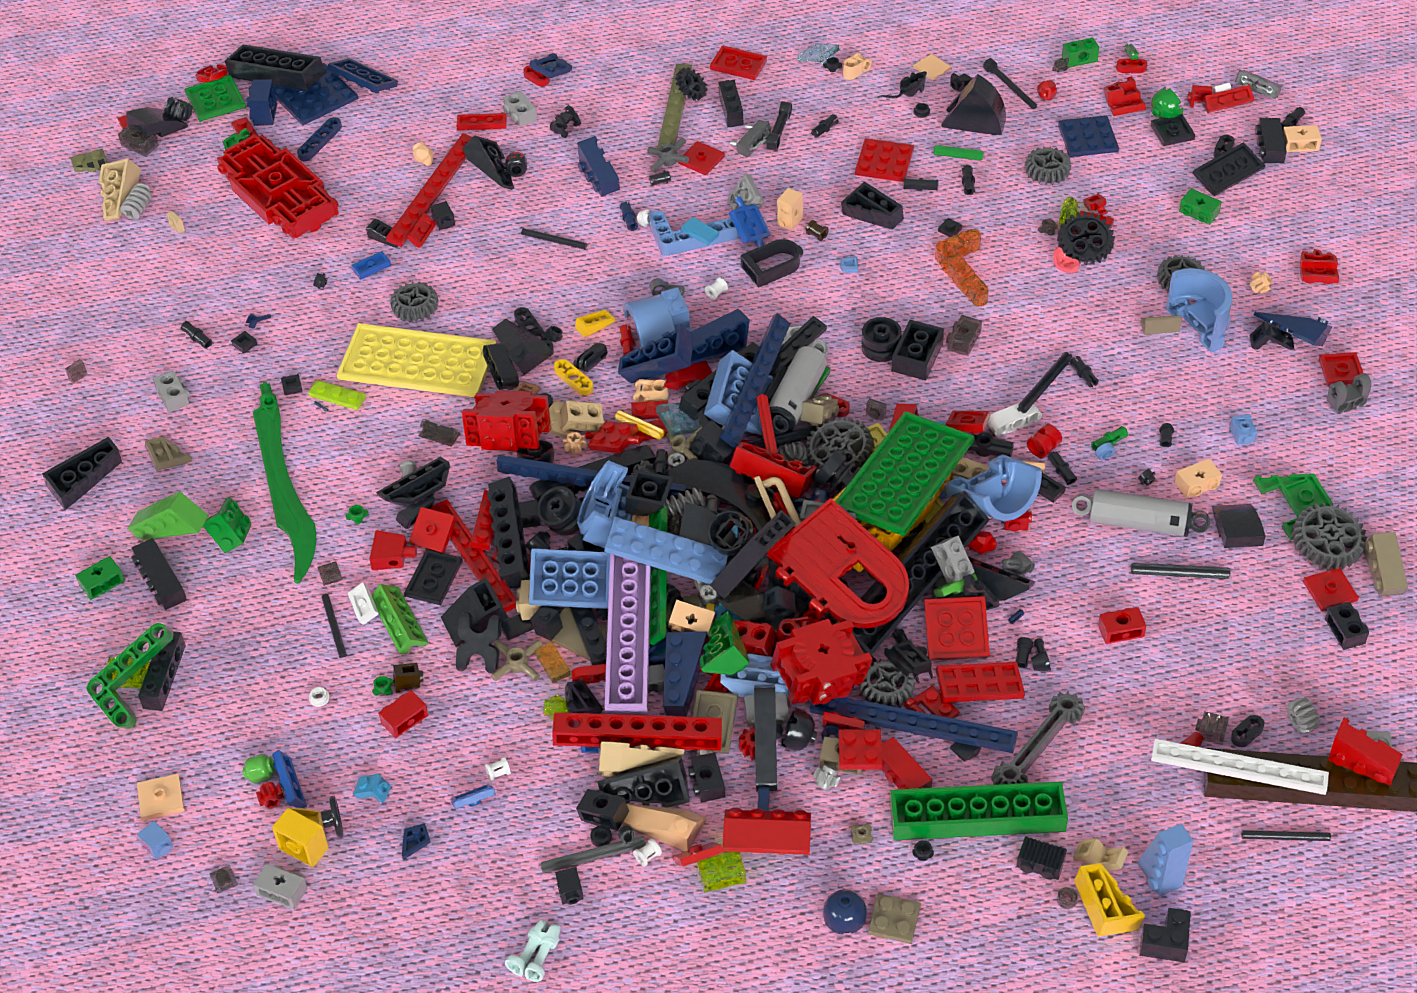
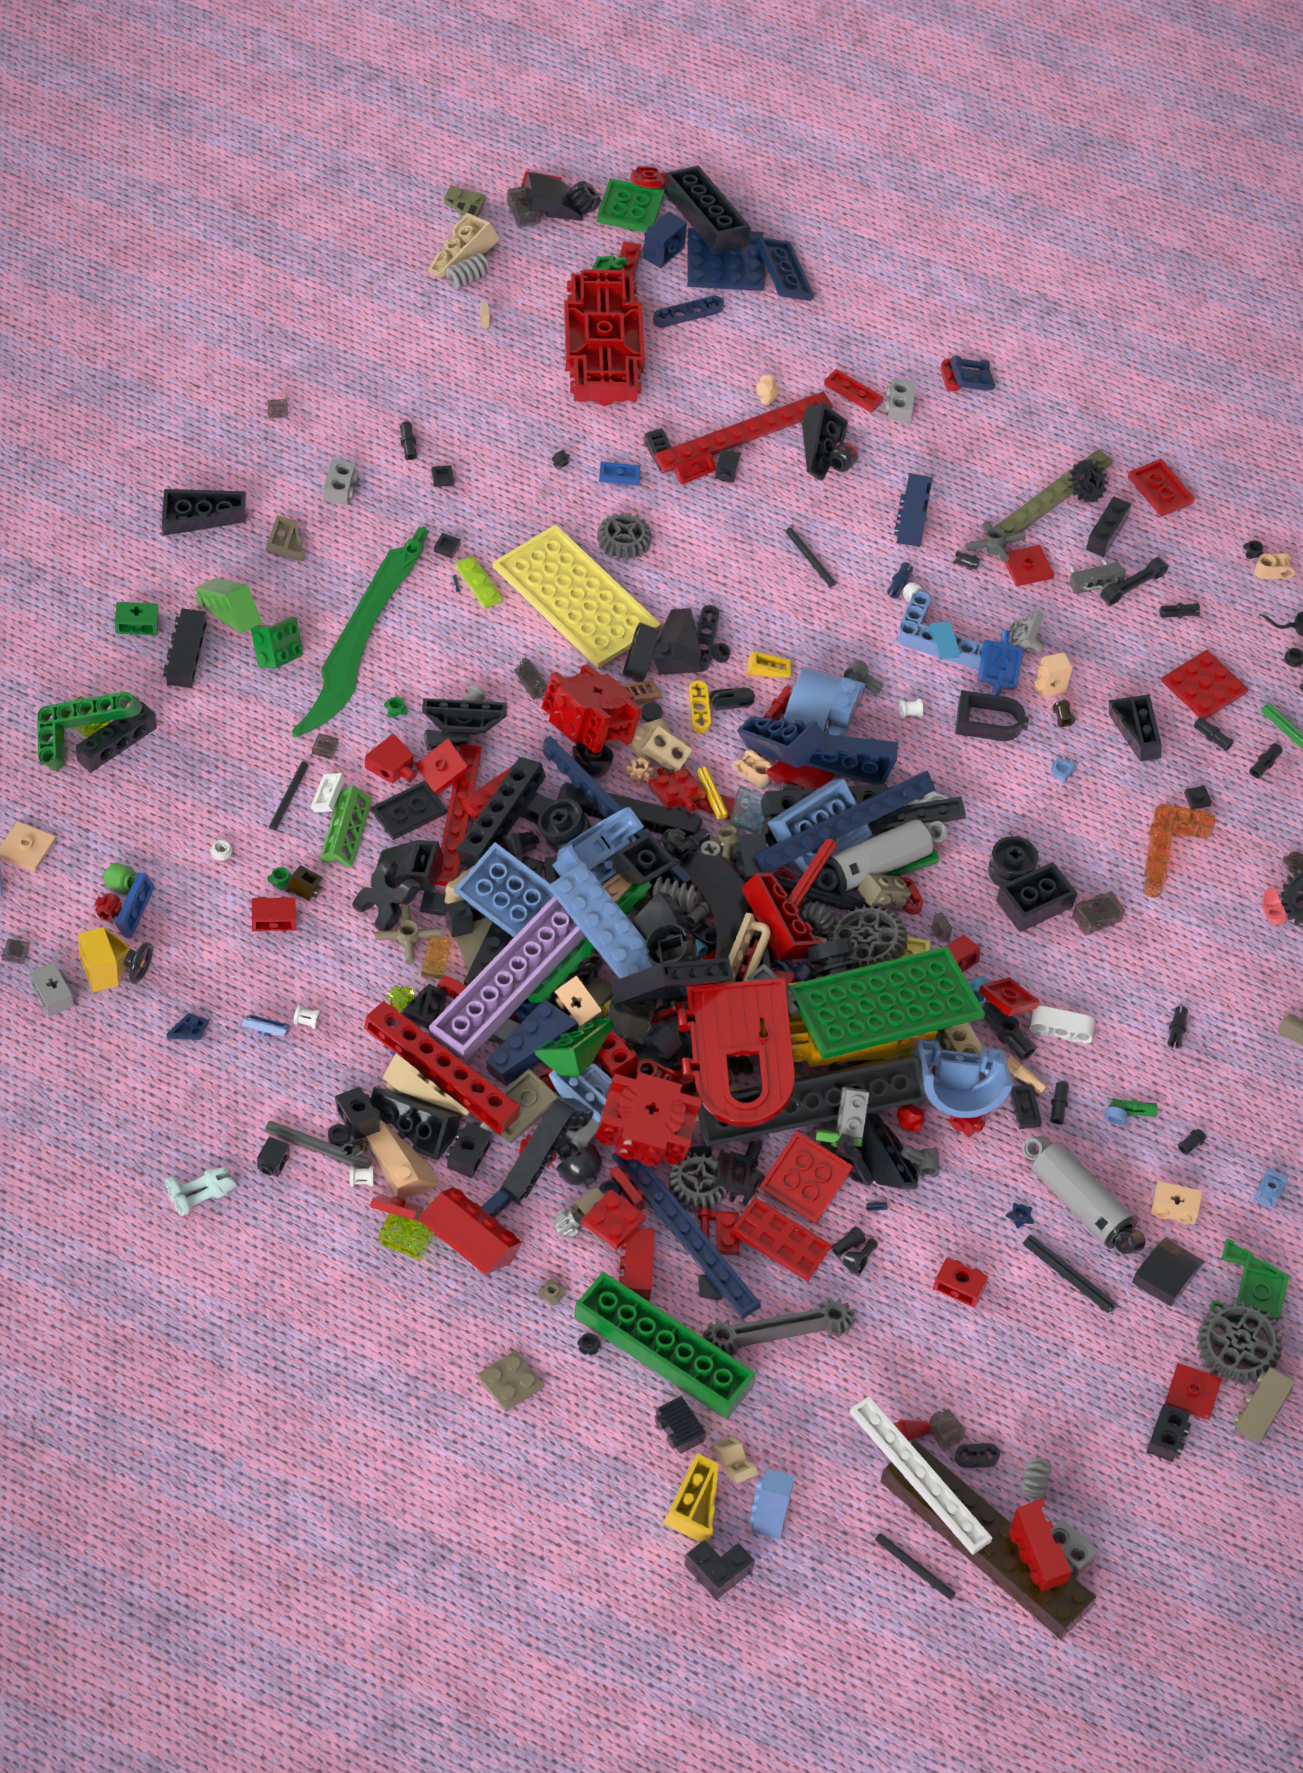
camera: 30 degrees right, 5 degrees up
dark blue hand [245,314,271,329] -> none
dark azure bracket [353,774,391,803] -> none
black piece [550,105,581,138] -> none
red plate [631,400,669,420] -> none
black axle [763,365,788,403] -> none
clear light blue plate [798,43,840,64] -> none
dark blue cylinder [823,889,867,934] -> none
black axle [1017,352,1072,414] -> none
red wheel [1027,424,1062,459] -> none
clear smoke bush [1057,887,1078,909] -> none
black plate [1138,469,1156,486] -> none
none -> dark blue plate [1005,1203,1034,1229]

